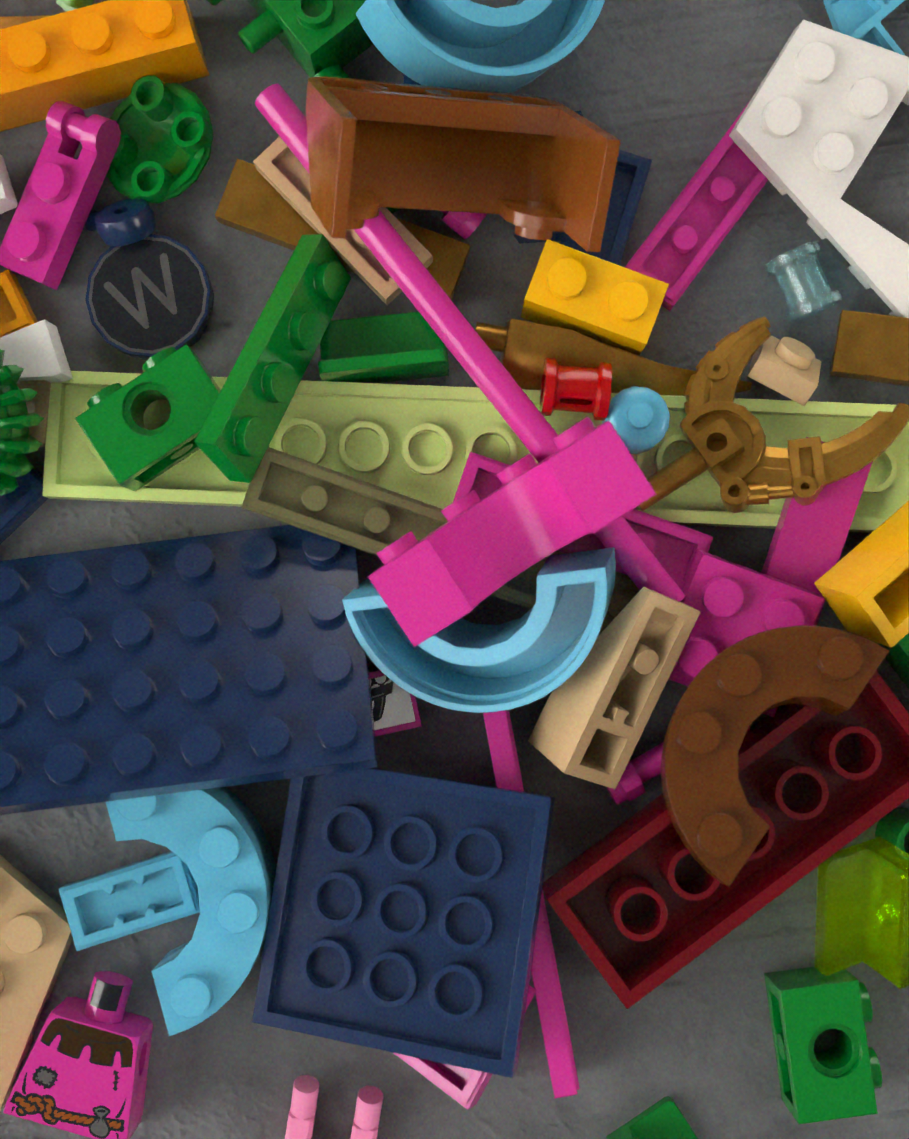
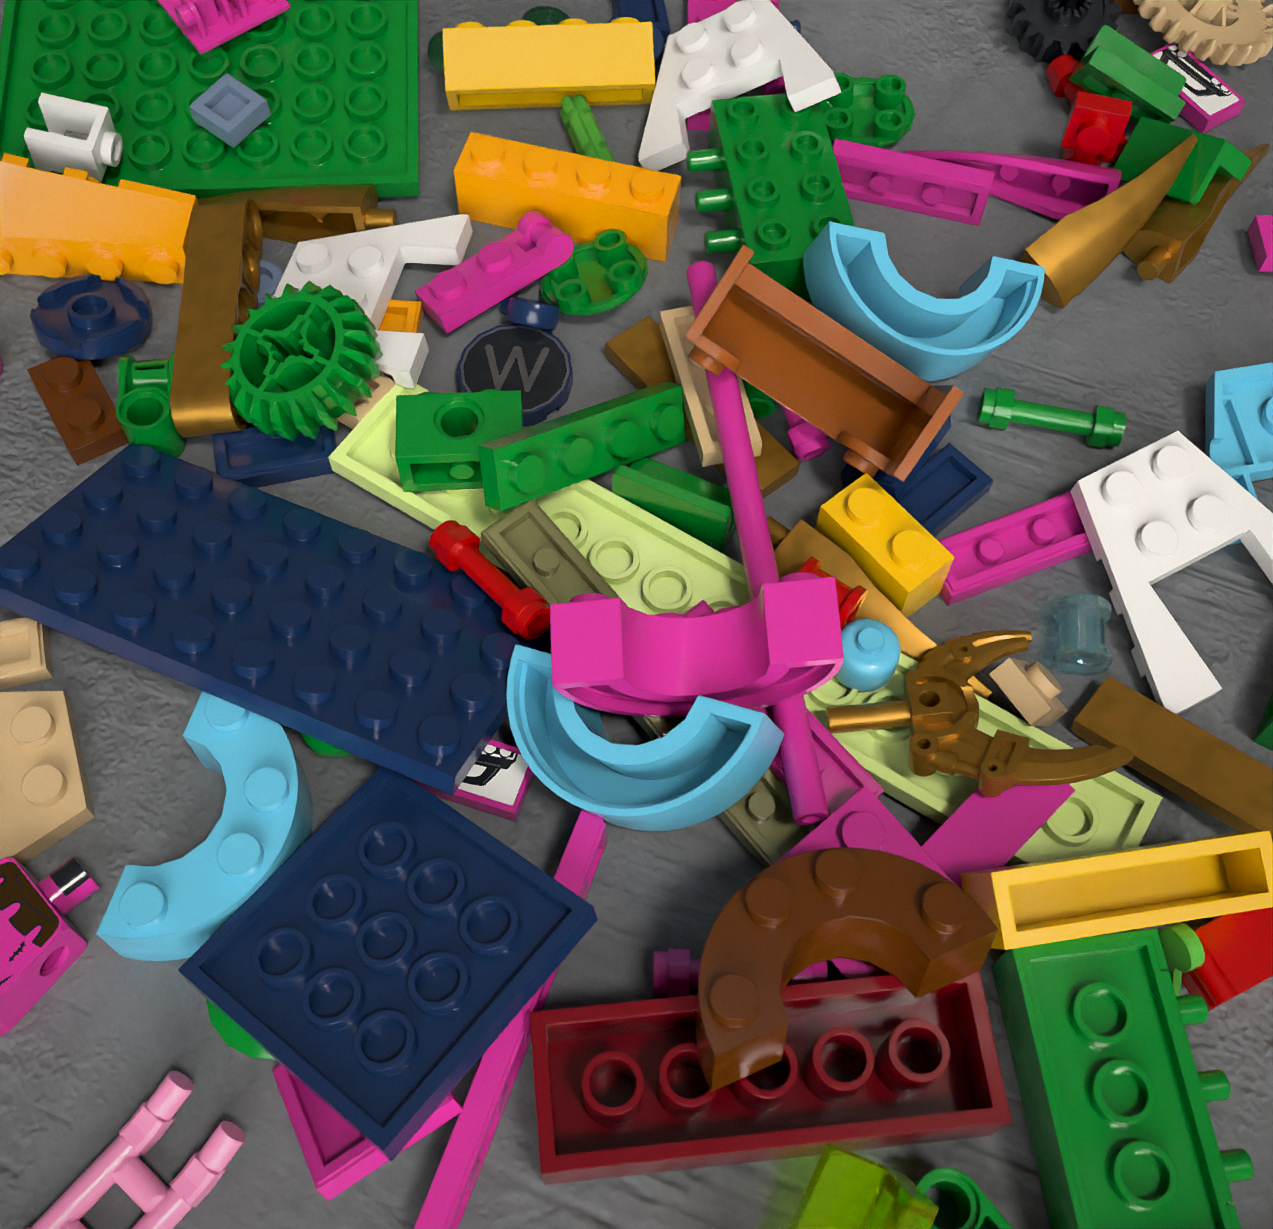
camera: 30 degrees right, 25 degrees down
medium azure plate [58,851,200,951] -> none
tan slope [528,587,701,789] -> none
none -> red bar [429,520,551,640]
none -> green bar [977,387,1126,448]

